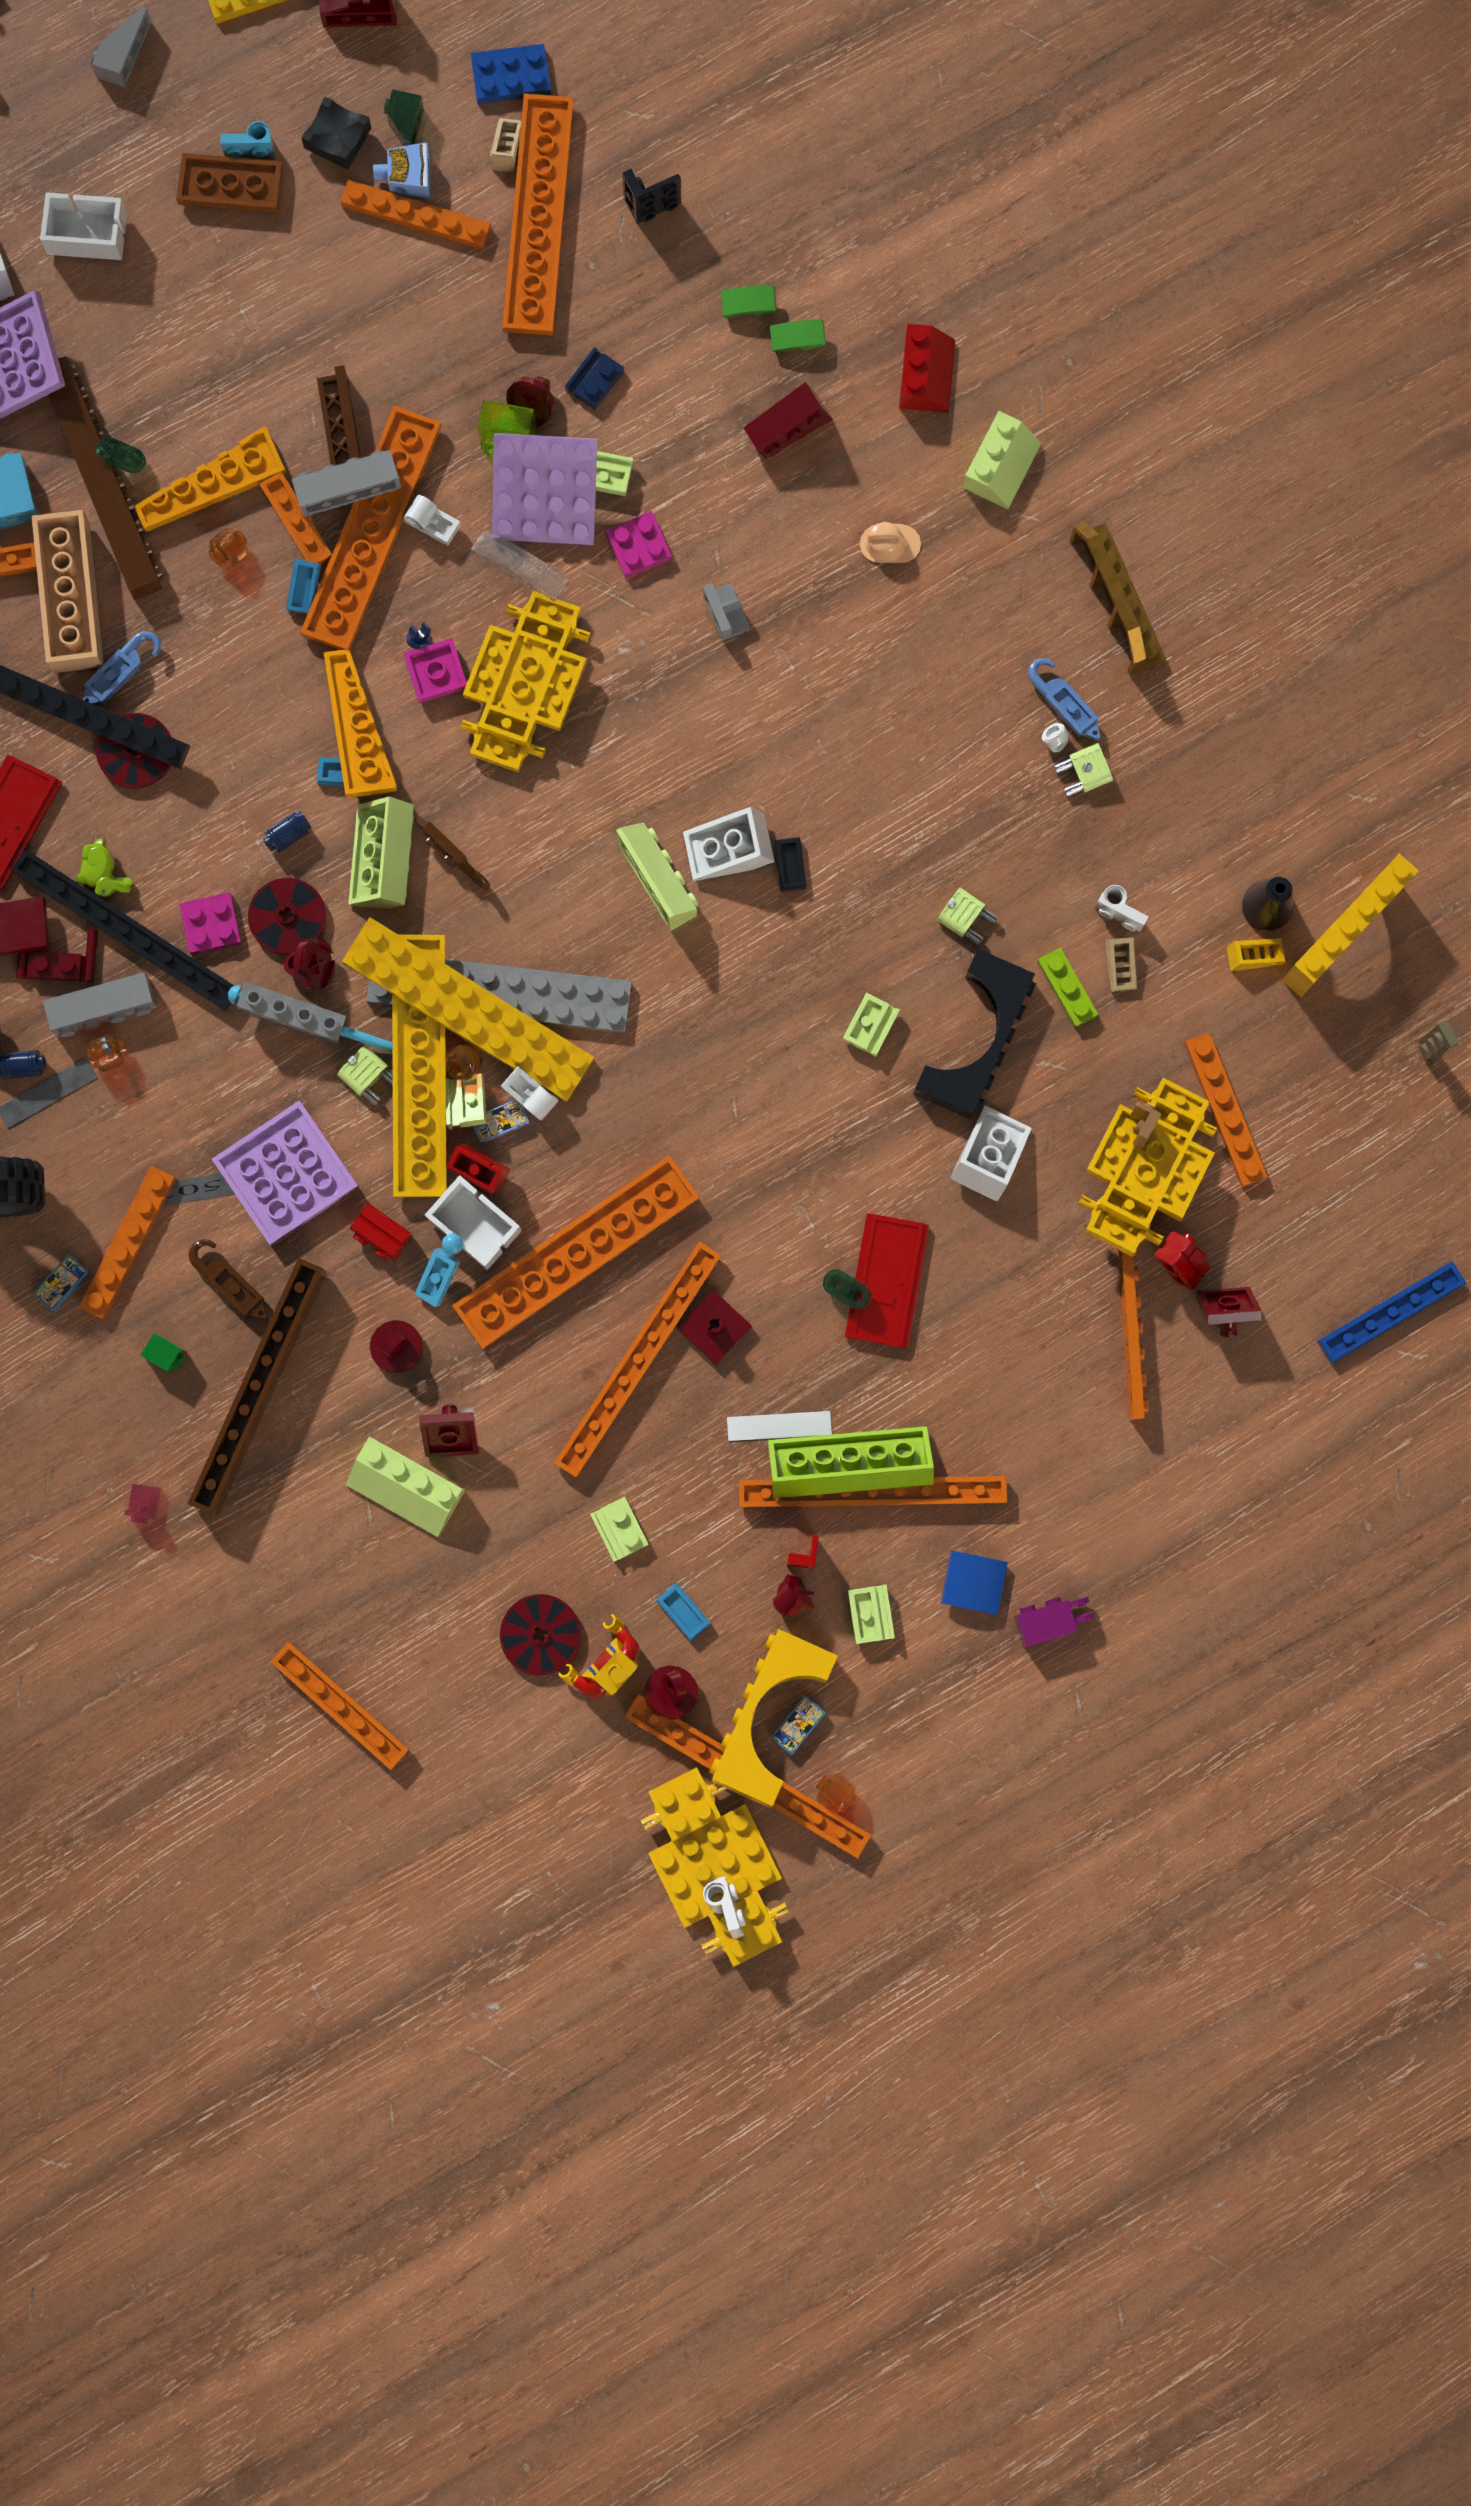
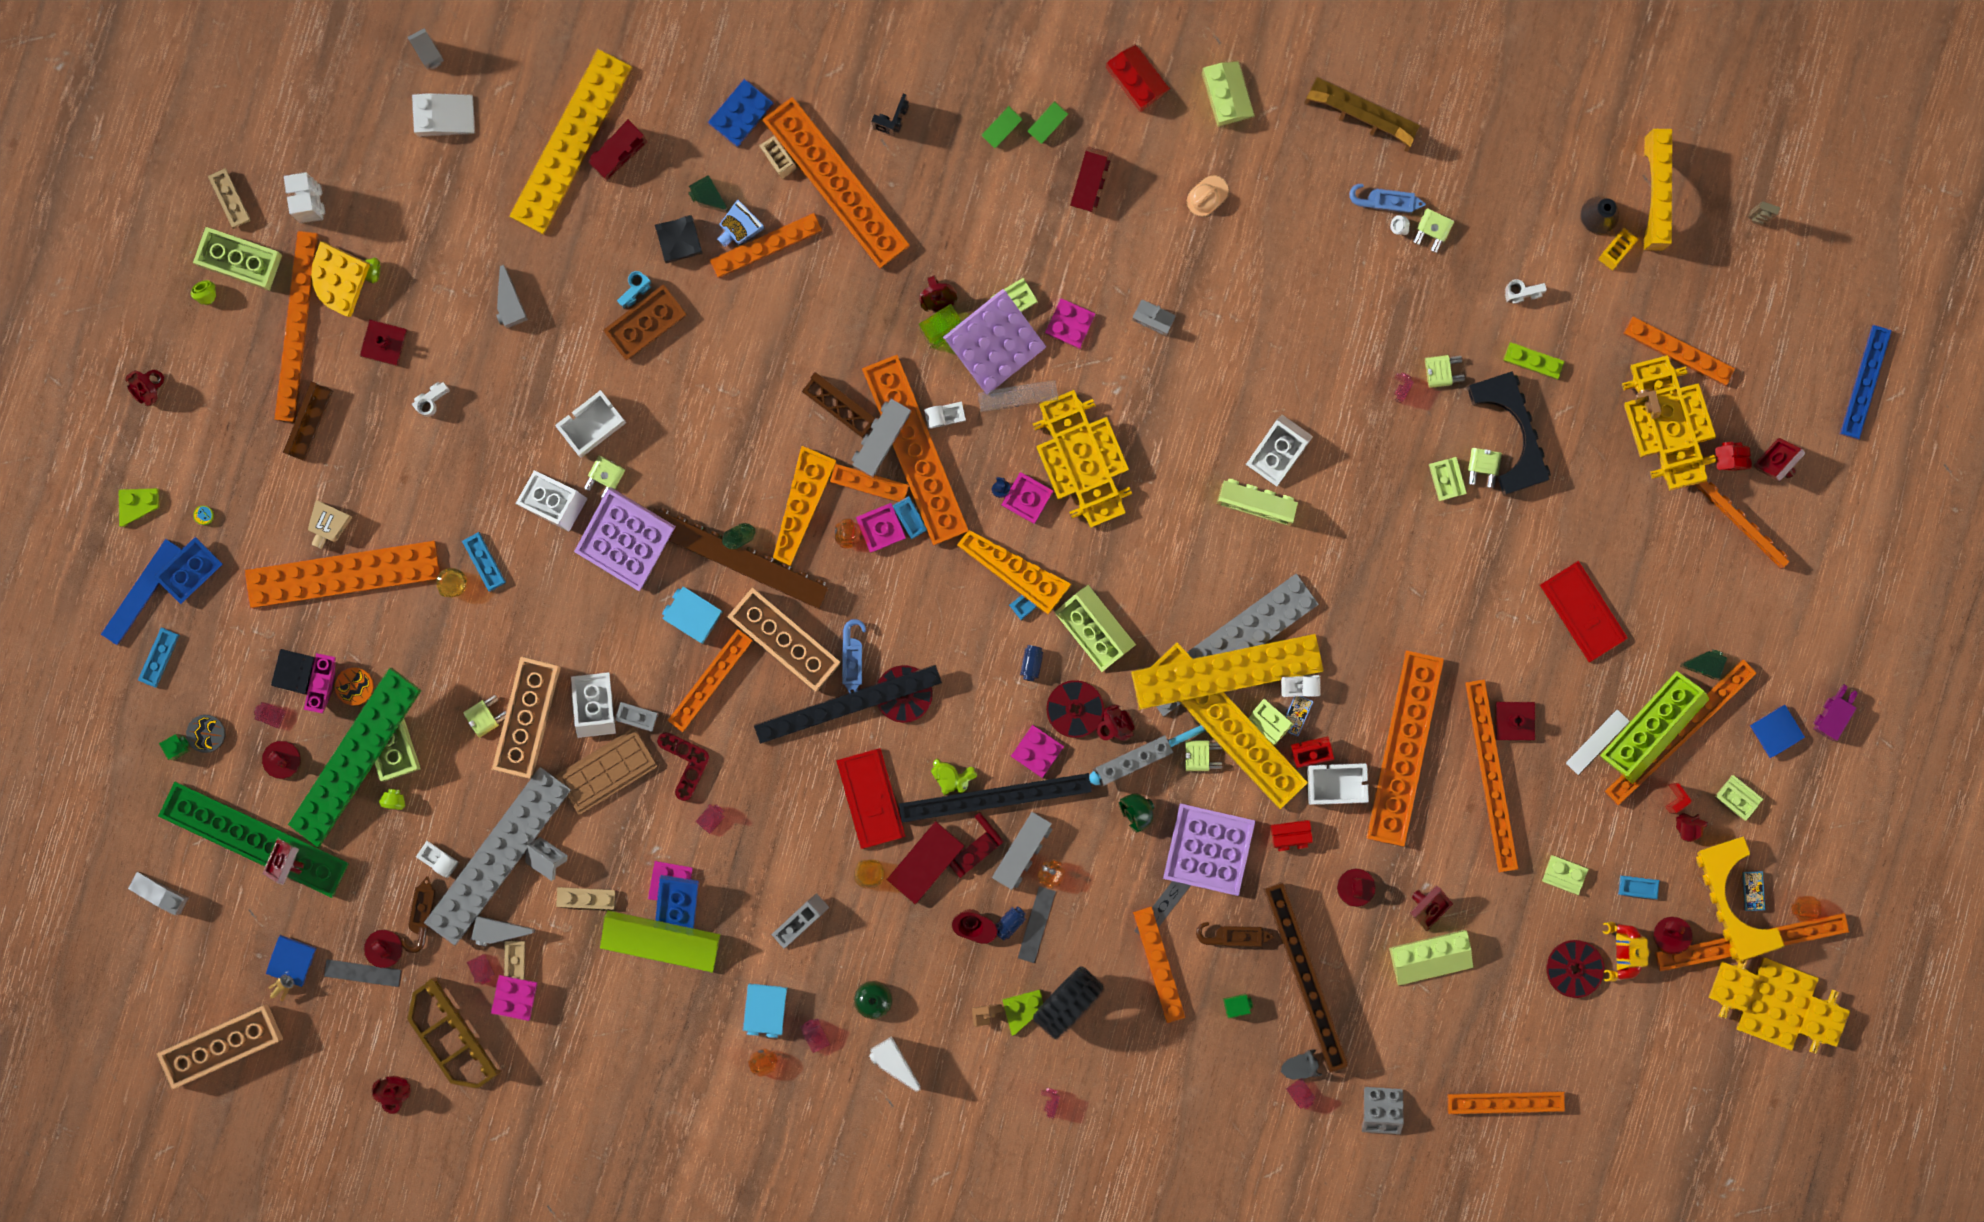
camera: 40 degrees left, 5 degrees up
tile [33,1254,90,1311] -> none
reddish brown plate [413,815,490,890] -> none
medium azure plate [415,1233,463,1307] -> none
clear orange head [445,1042,483,1081] -> none
dark blue plate [565,347,624,410] -> none
white plate [703,1876,746,1939] -> none
black tile [774,837,806,892] -> none
clear green plate [823,1269,872,1310] -> none
white slope [950,1105,1032,1202] -> none
tan slope [1105,937,1137,992] -> none
none -> yellowish green piece [584,455,625,499]
none -> dark pink plate [856,503,906,553]
none -> dark green cylinder [1119,793,1155,833]
none -> dark grey piece [1281,1049,1322,1080]
none -> light grey bracket [1362,1087,1403,1134]
none -> clear pink bracket [1394,372,1414,404]
none -> yellowish green piece [1468,448,1502,488]
none -> clear green slope [1680,649,1727,680]

